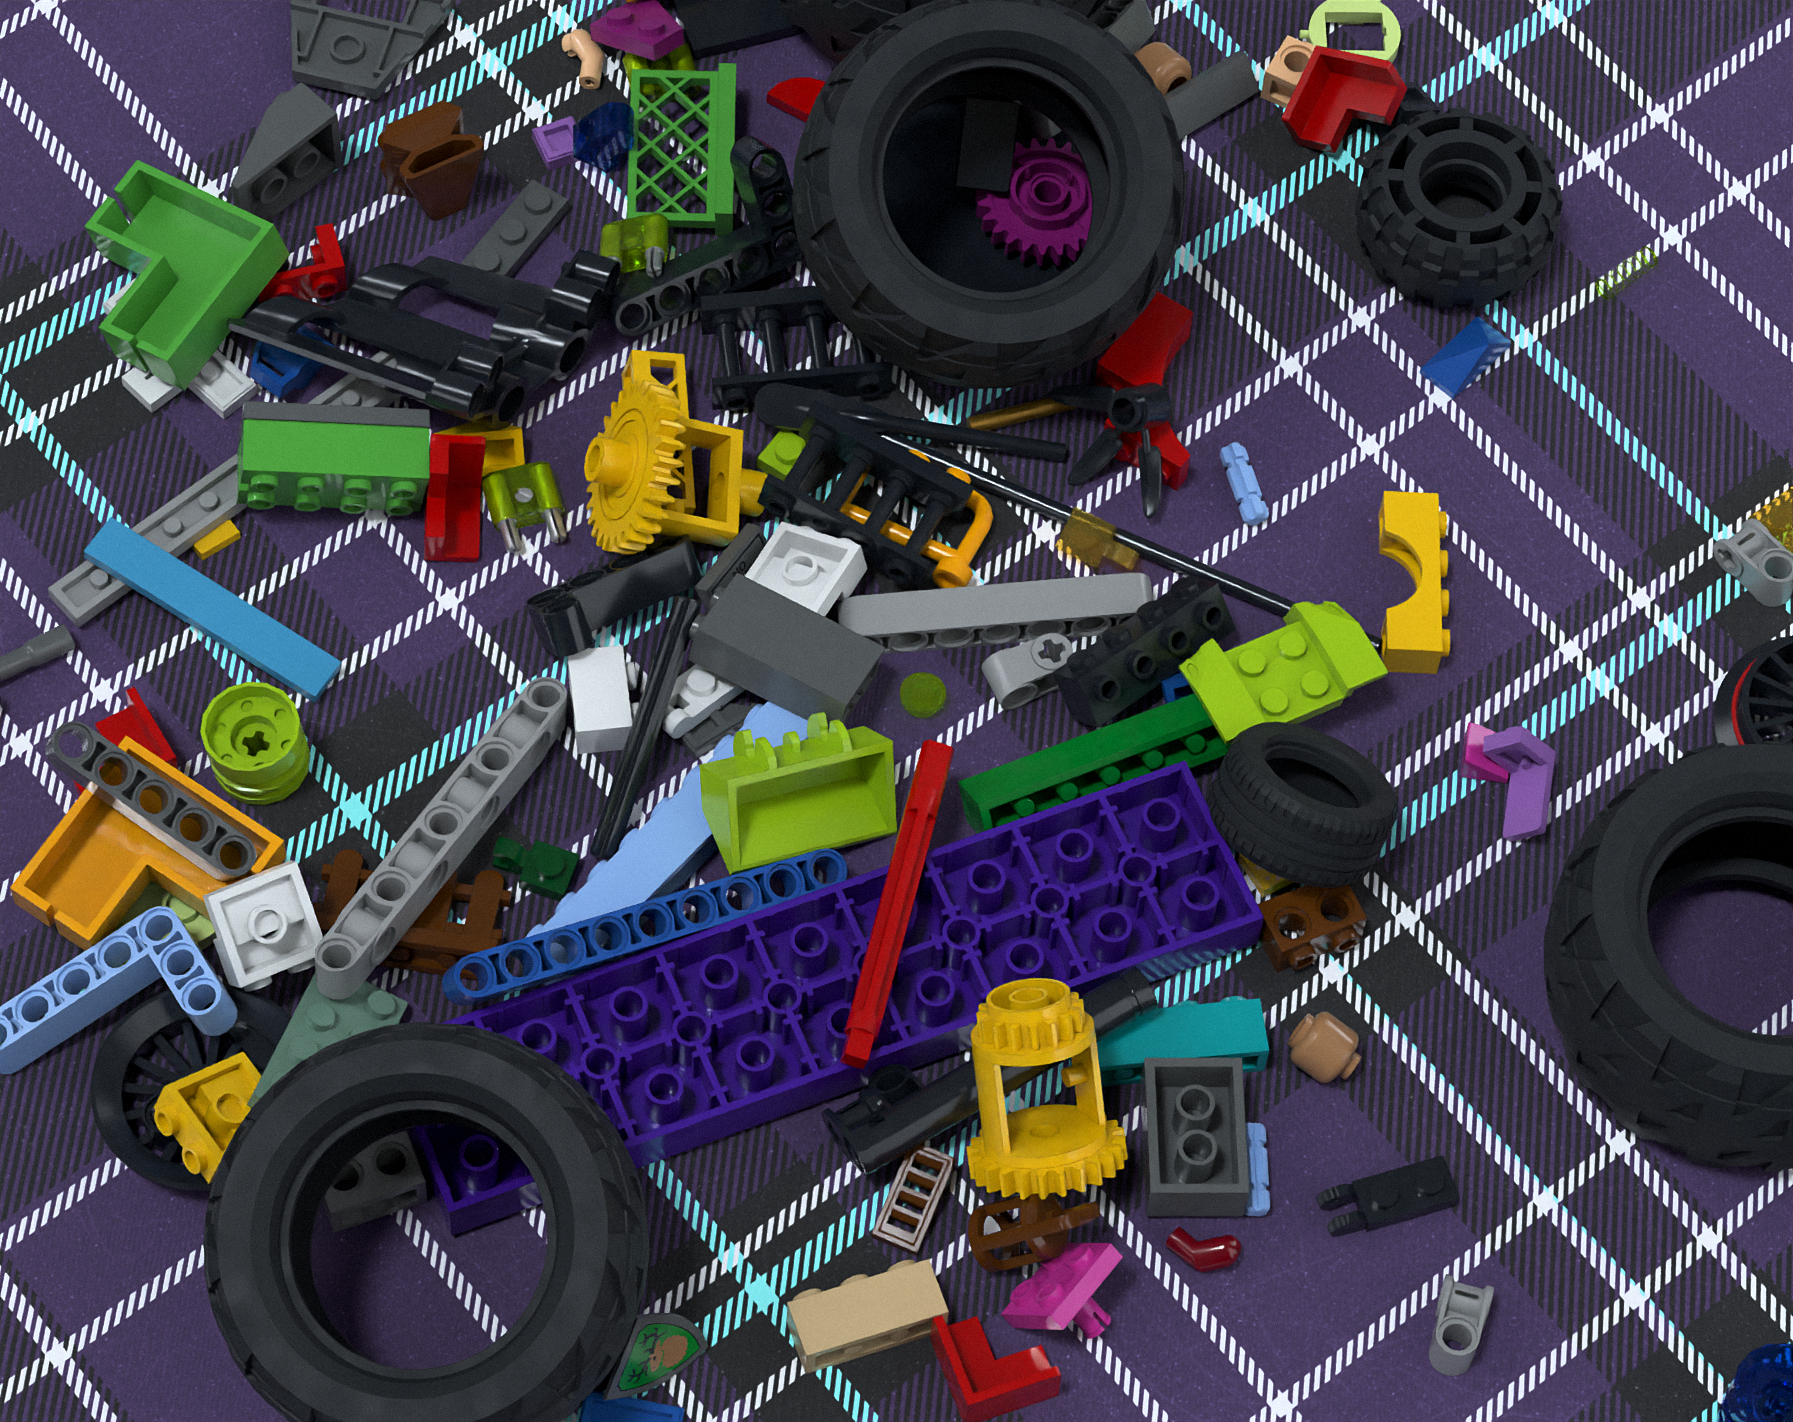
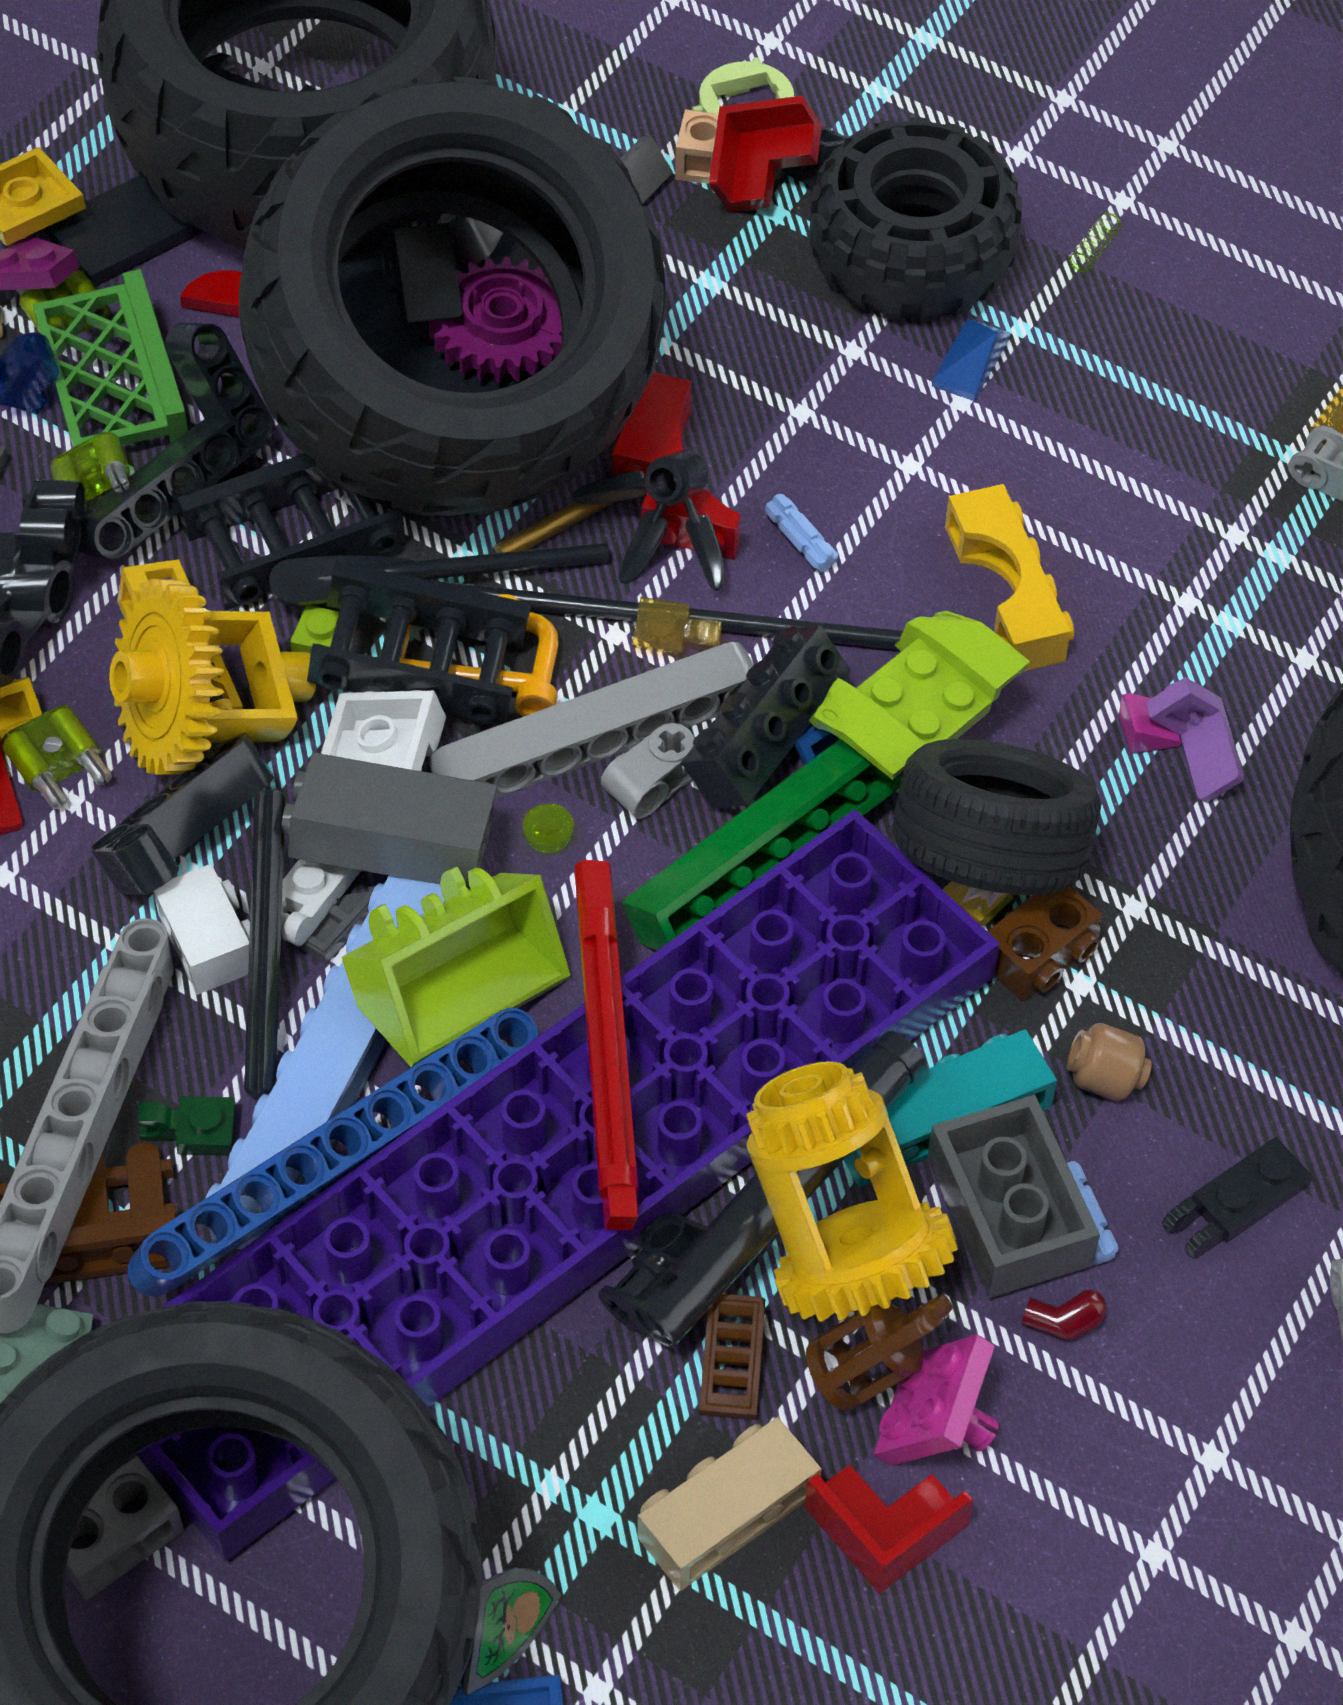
camera: 15 degrees left, 5 degrees down
dark grey tile [695,523,767,612] -> none

